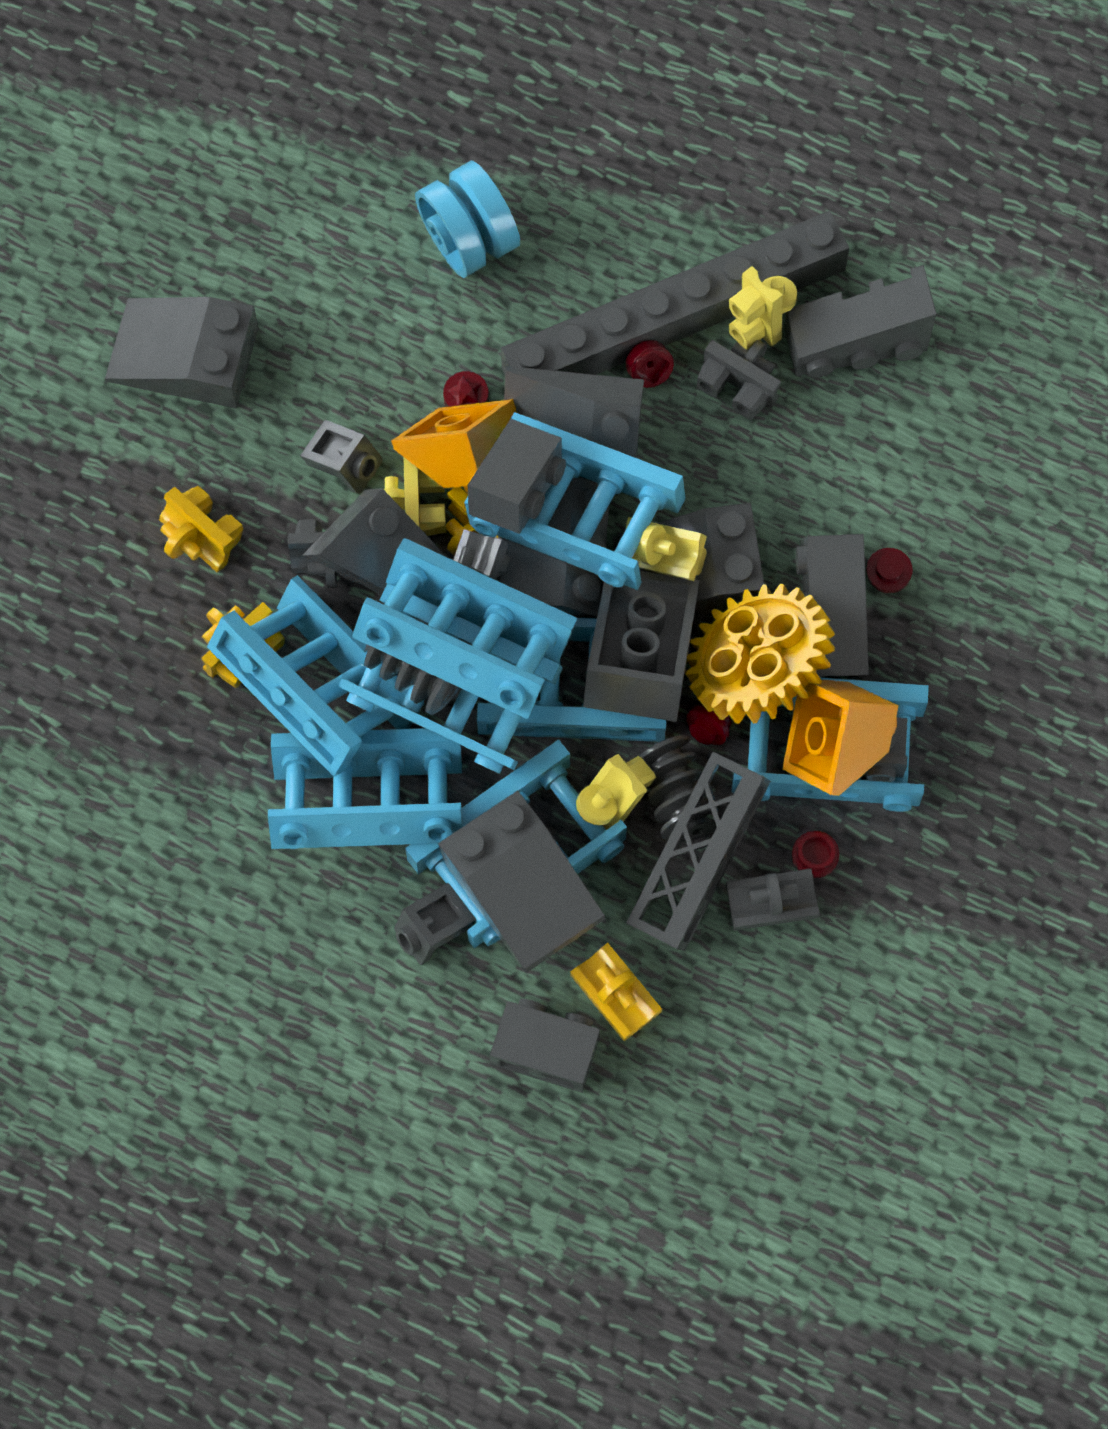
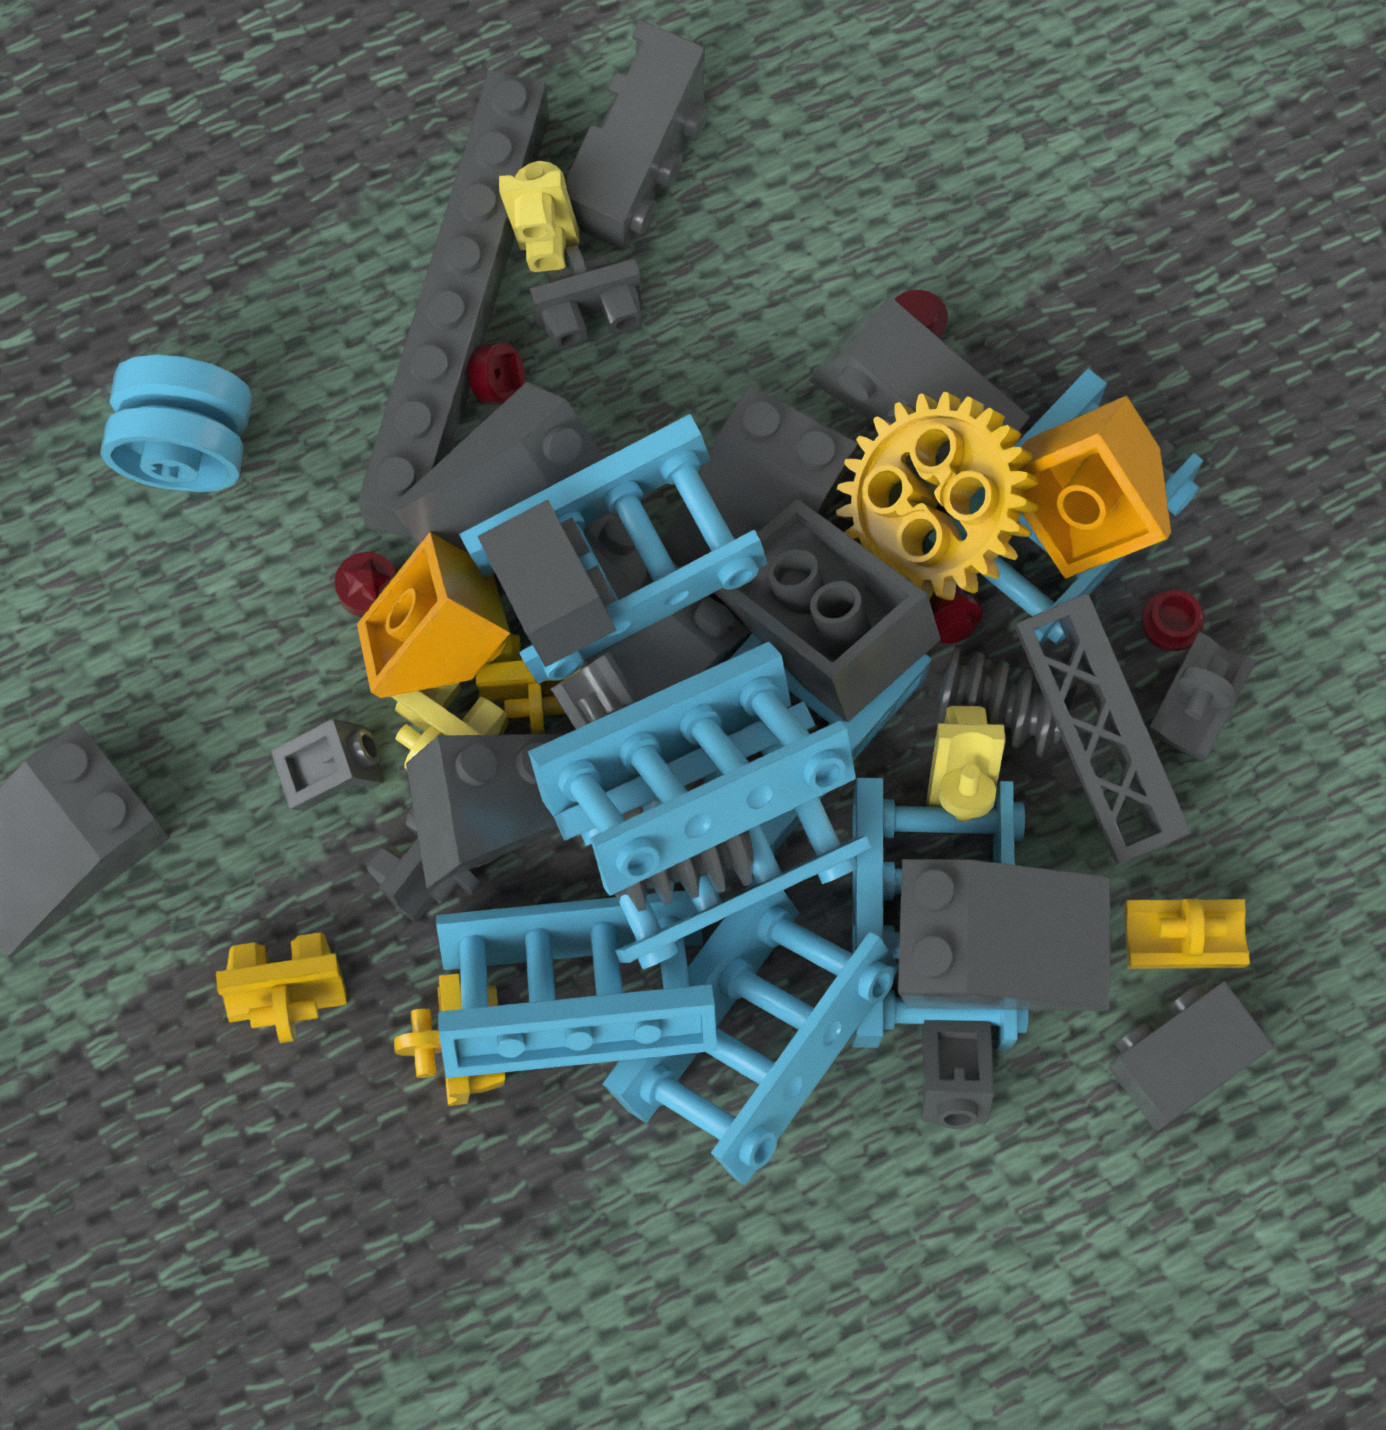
camera: 55 degrees left, 0 degrees up
light yellow hips [626,517,707,581] -> none

